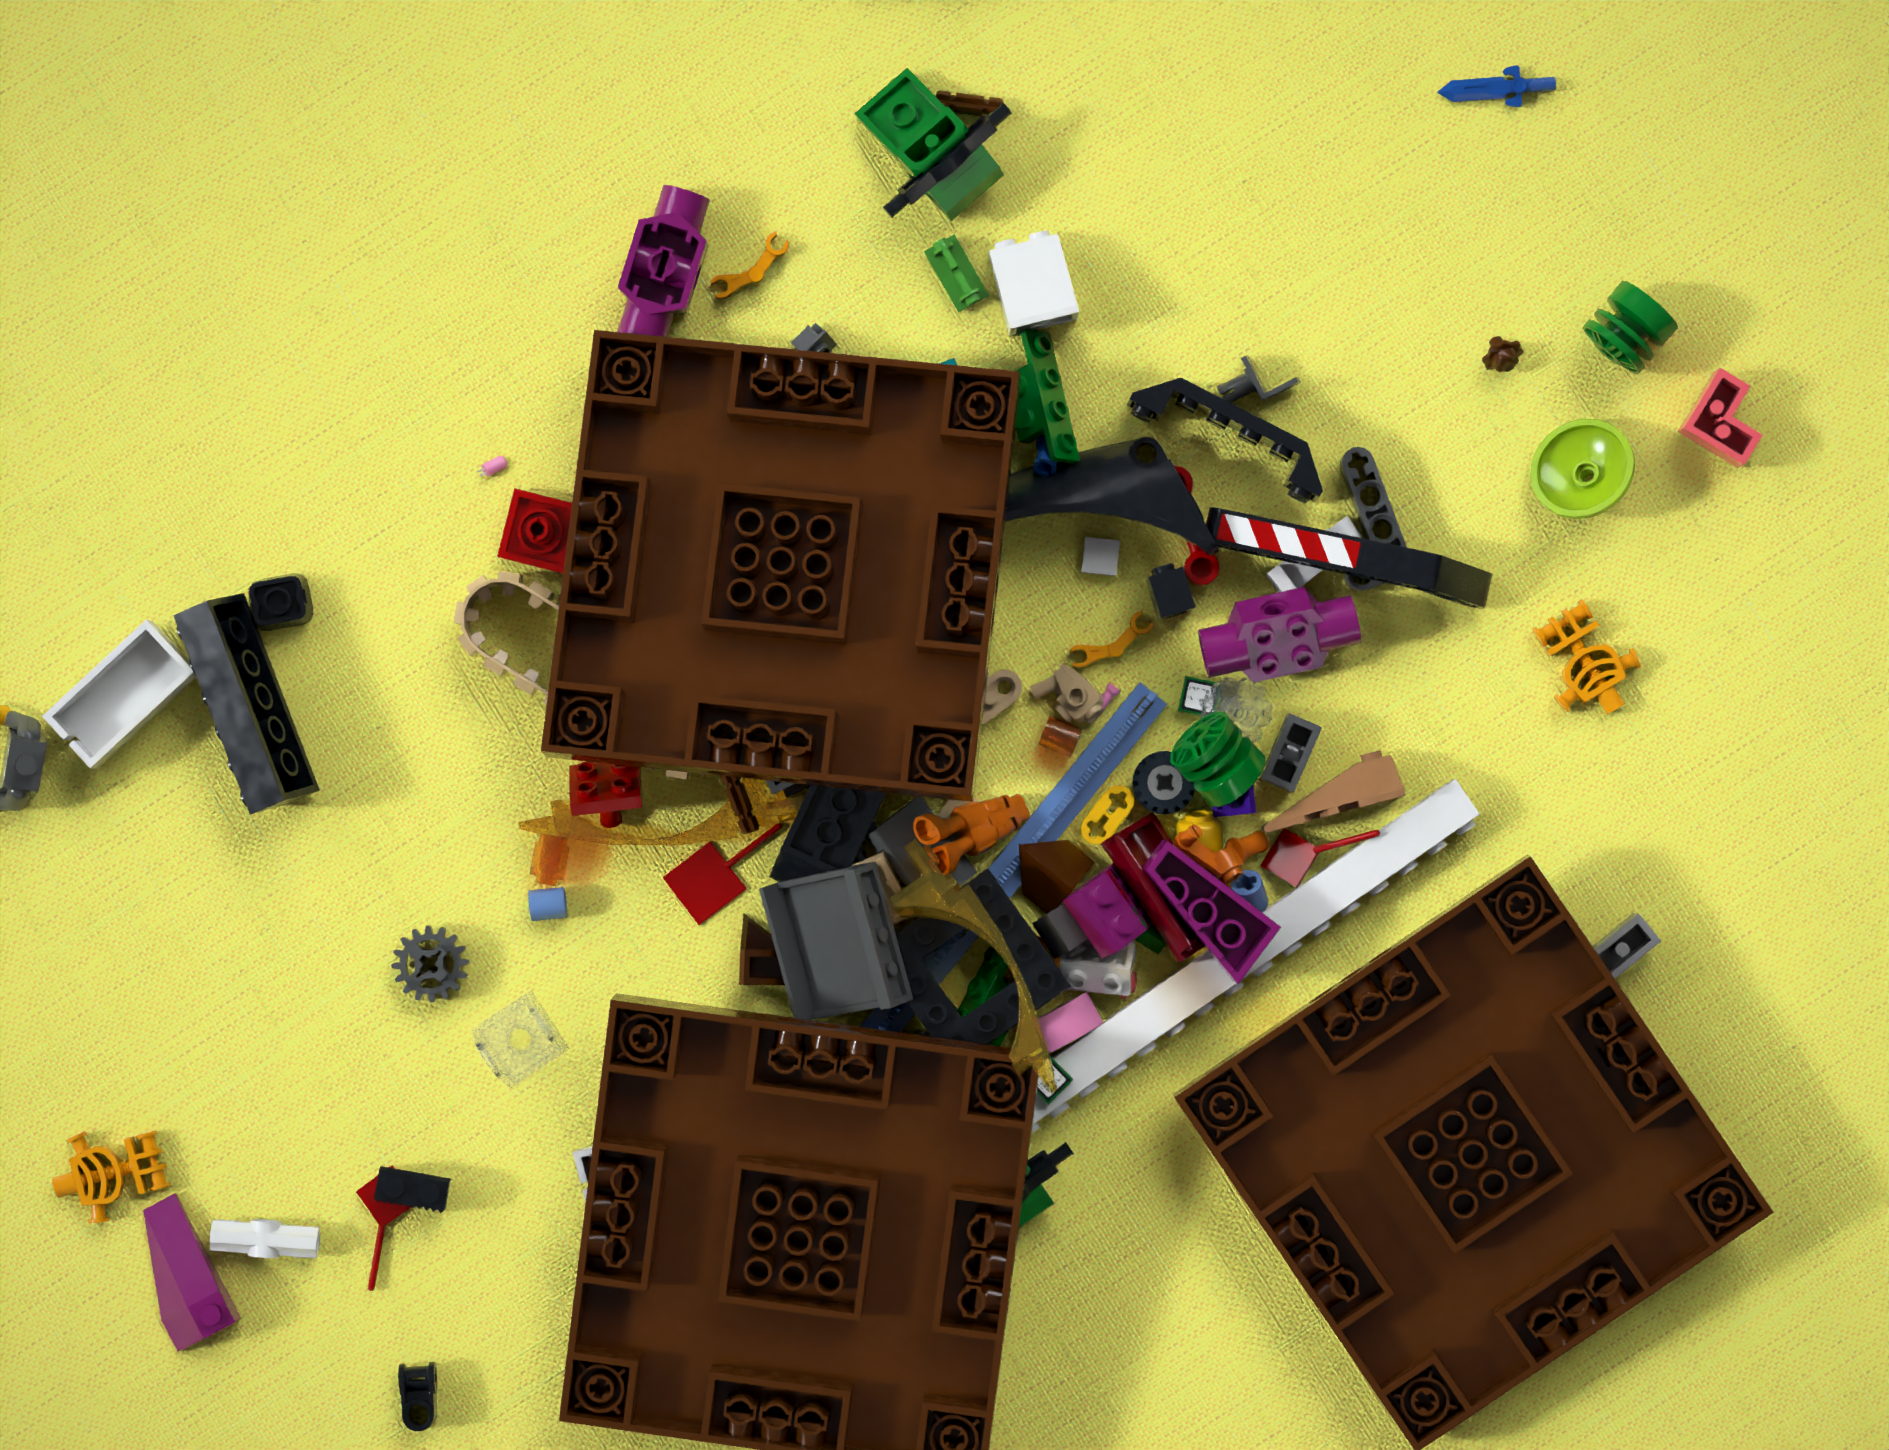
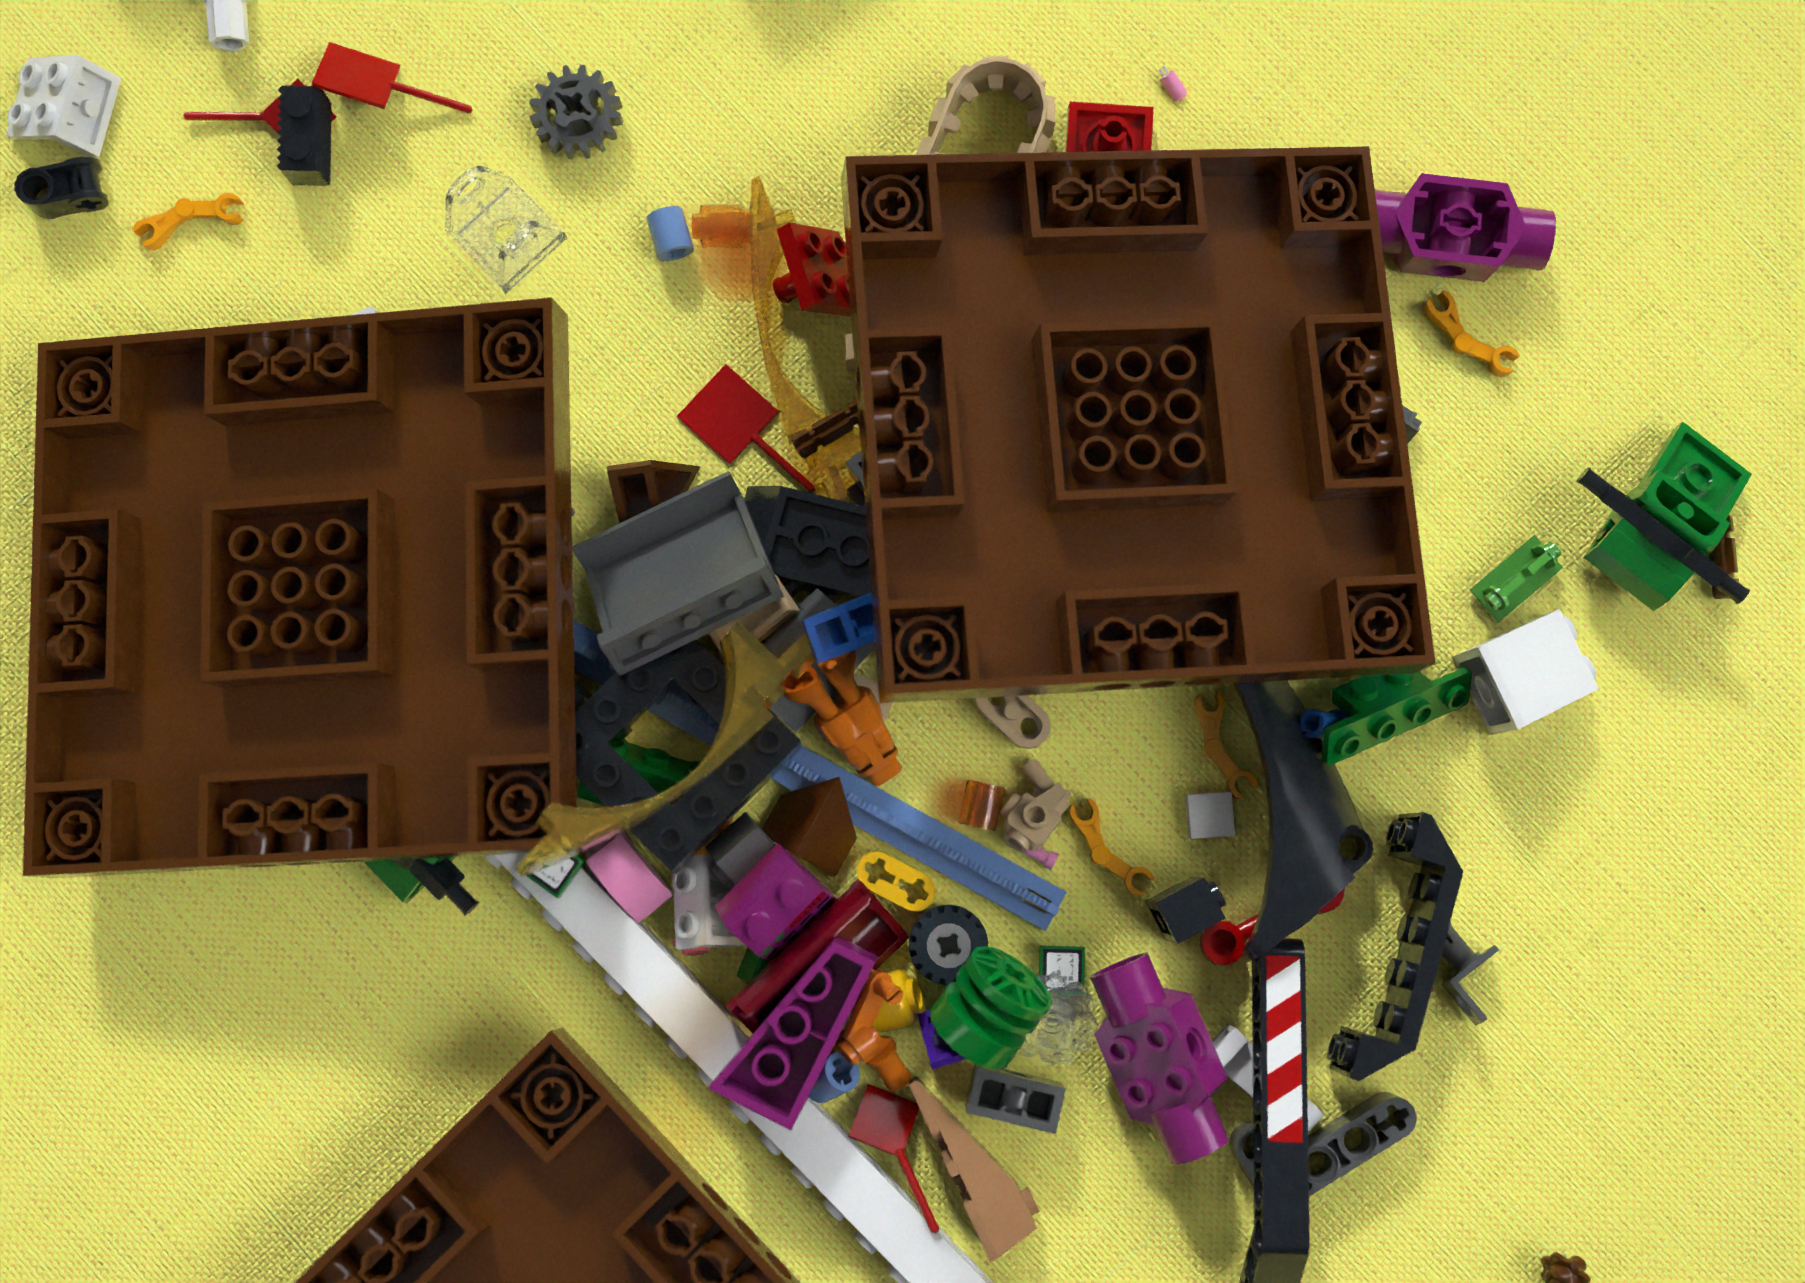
camera: 85 degrees right, 5 degrees down
none -> white bracket [6,55,121,157]
none -> light orange piece [132,193,244,251]
none -> red piece [311,42,473,114]
none -> blue slope [801,593,875,664]
none -> light orange piece [1194,692,1258,800]

